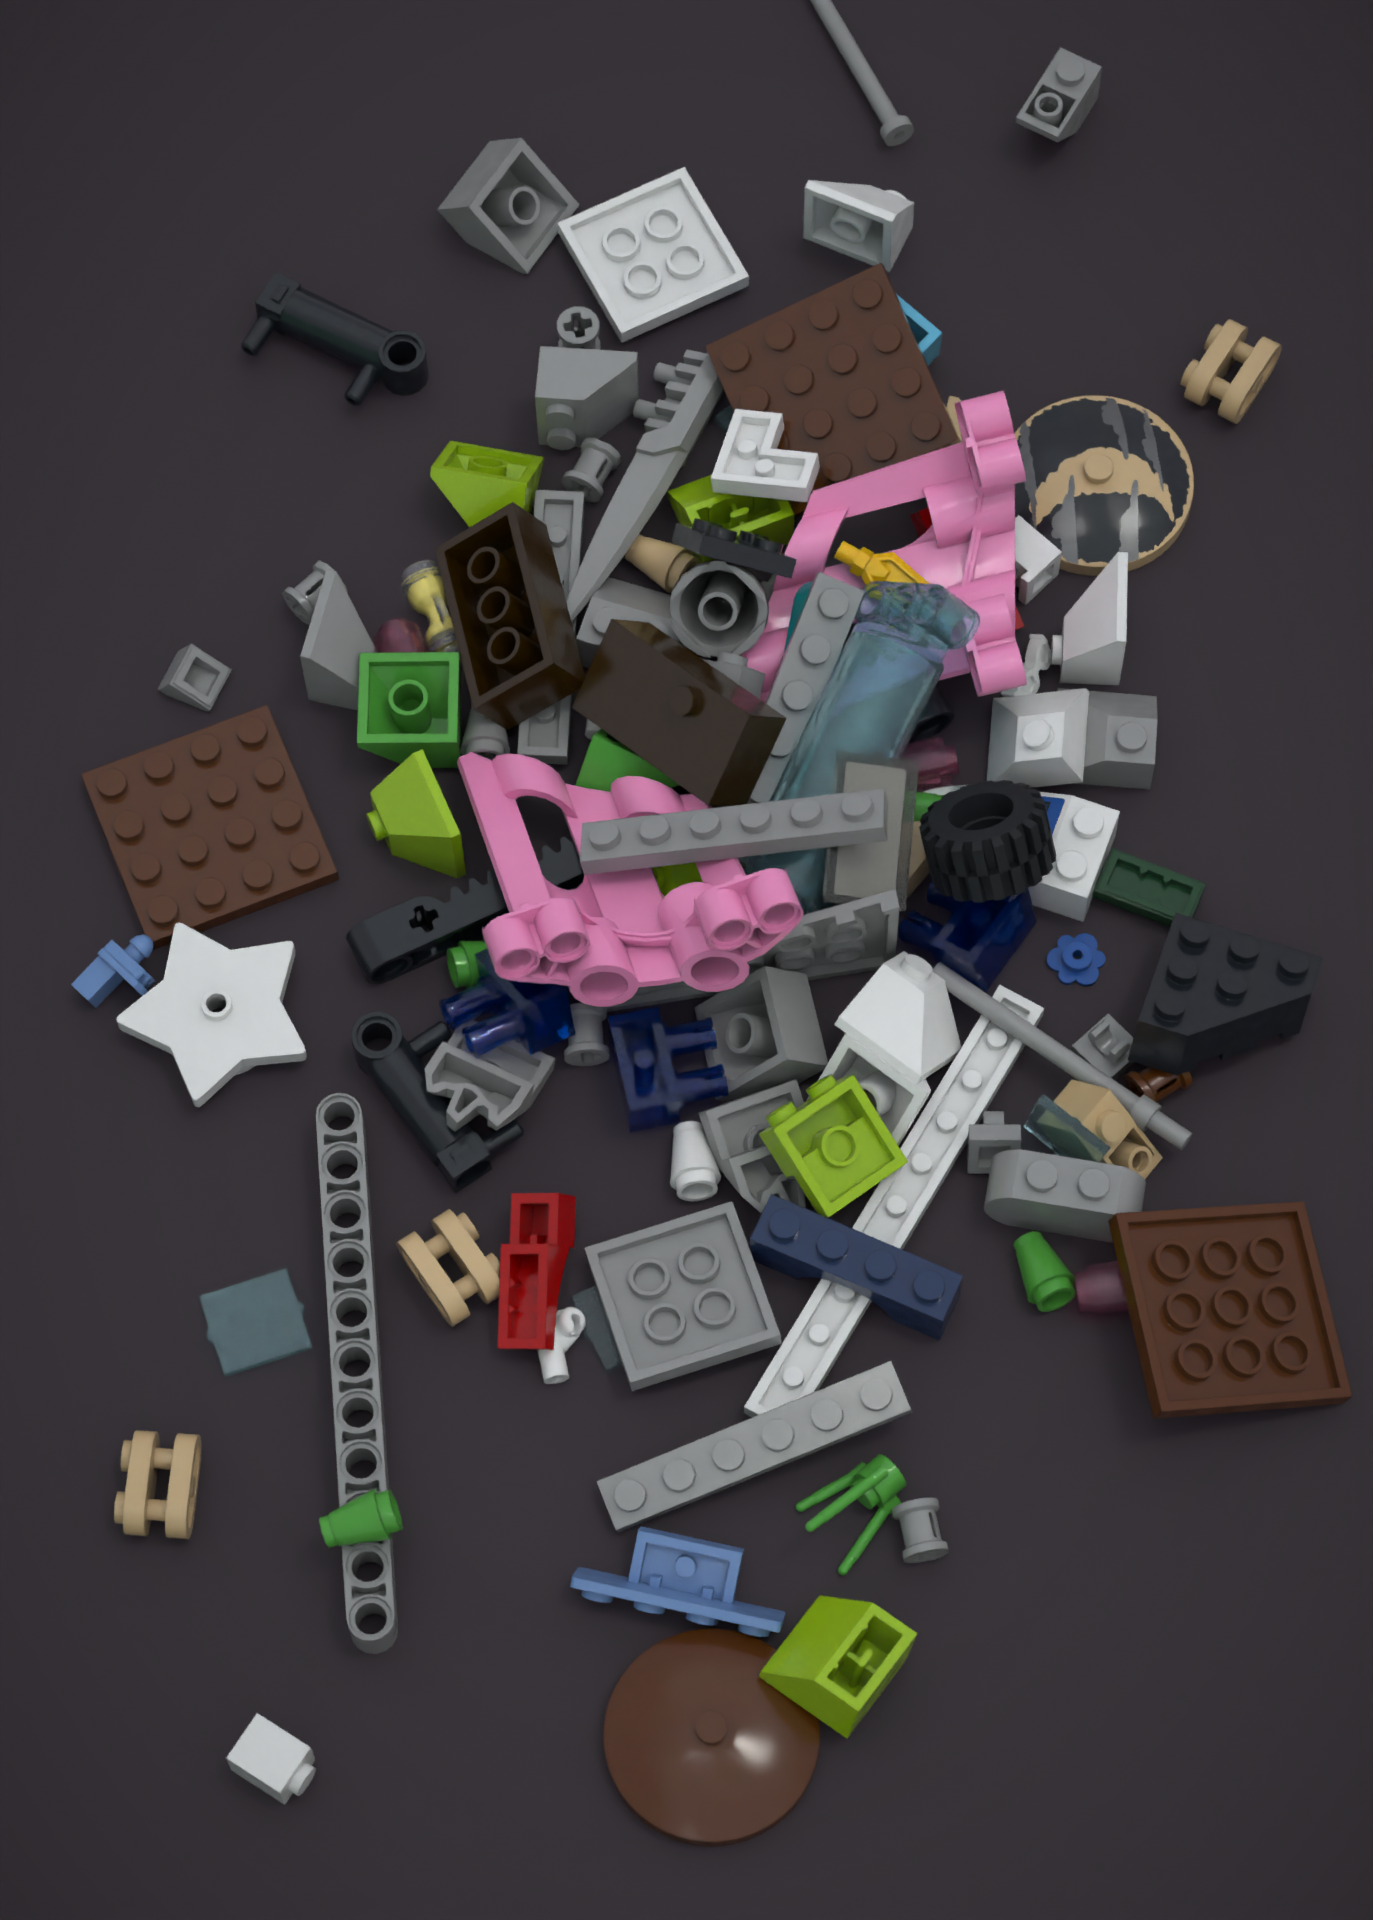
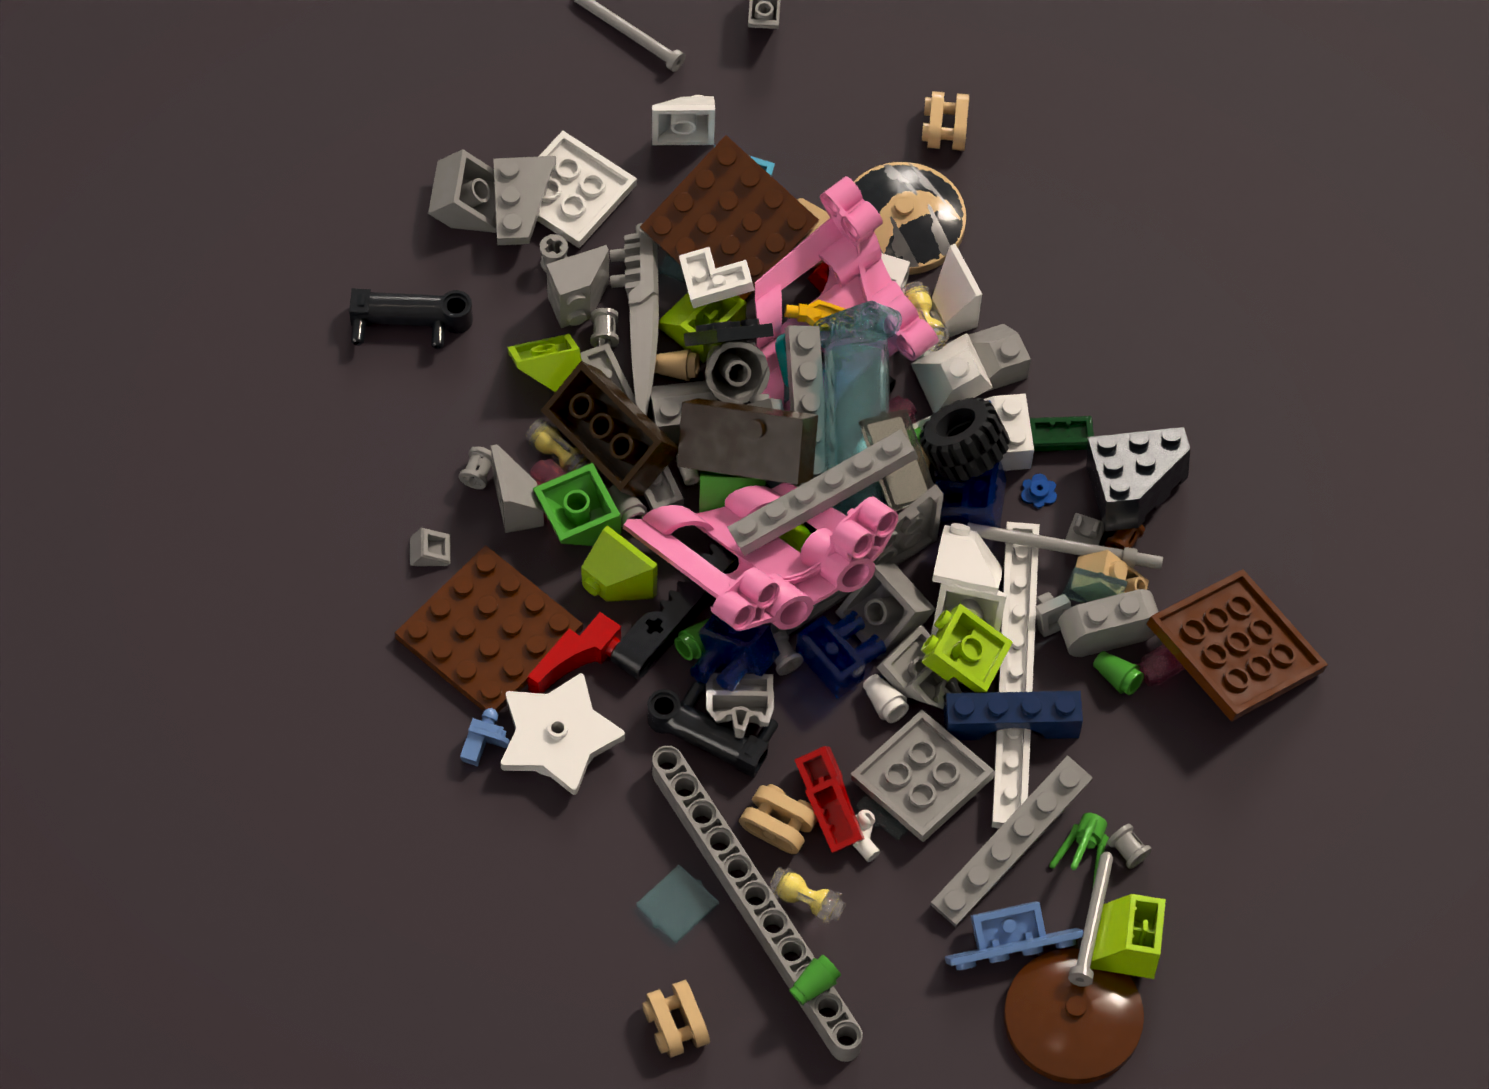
camera: 30 degrees left, 5 degrees down
none -> light grey wing [493,156,556,245]
none -> red slope [528,612,621,694]
none -> clear piece [768,867,846,925]
none -> clear piece [901,282,950,352]
none -> light grey bar [1068,852,1113,987]

